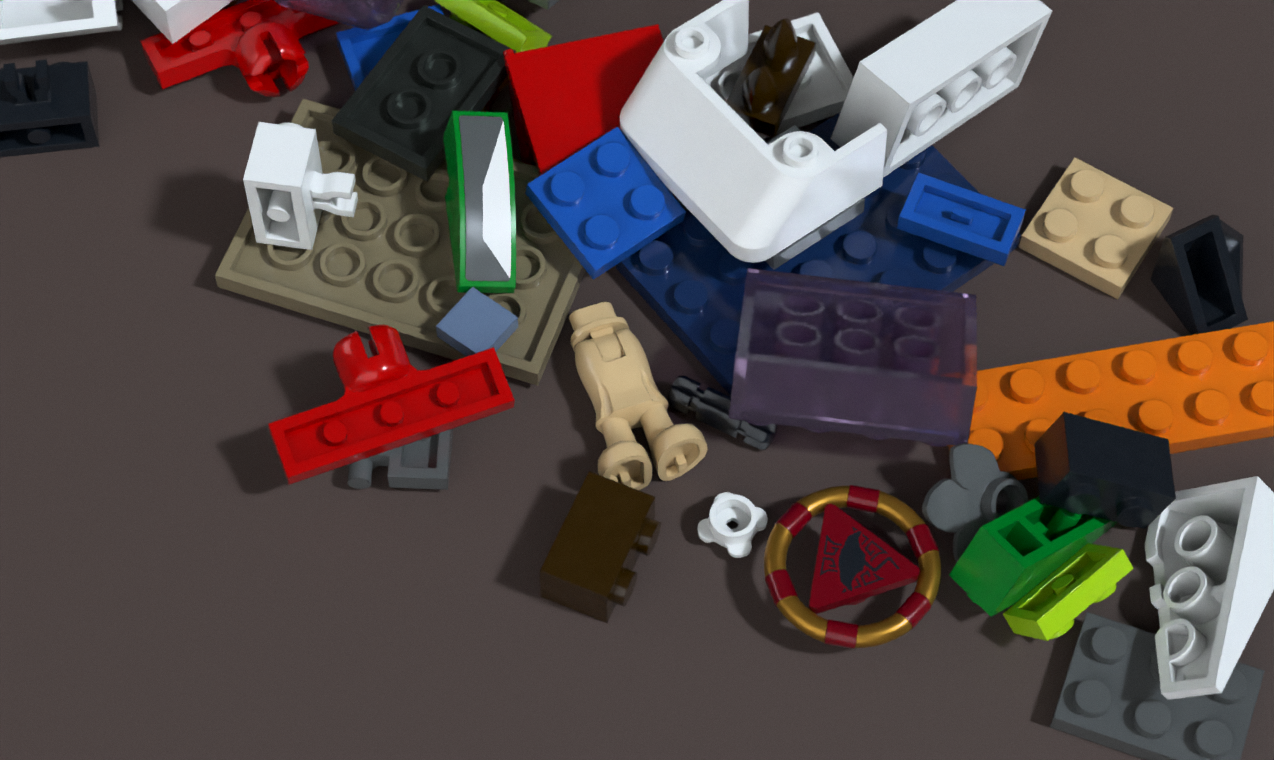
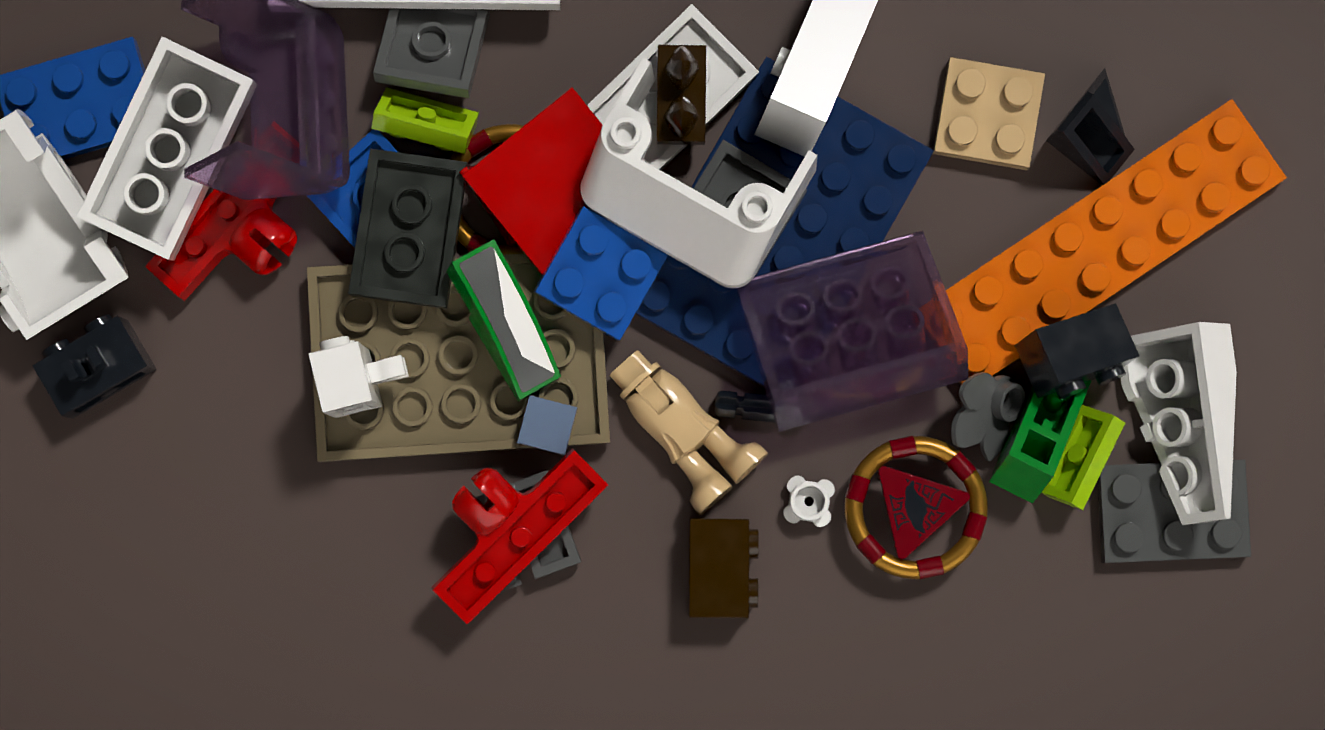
camera: 25 degrees left, 25 degrees up
blue plate [897,172,1026,267] -> none

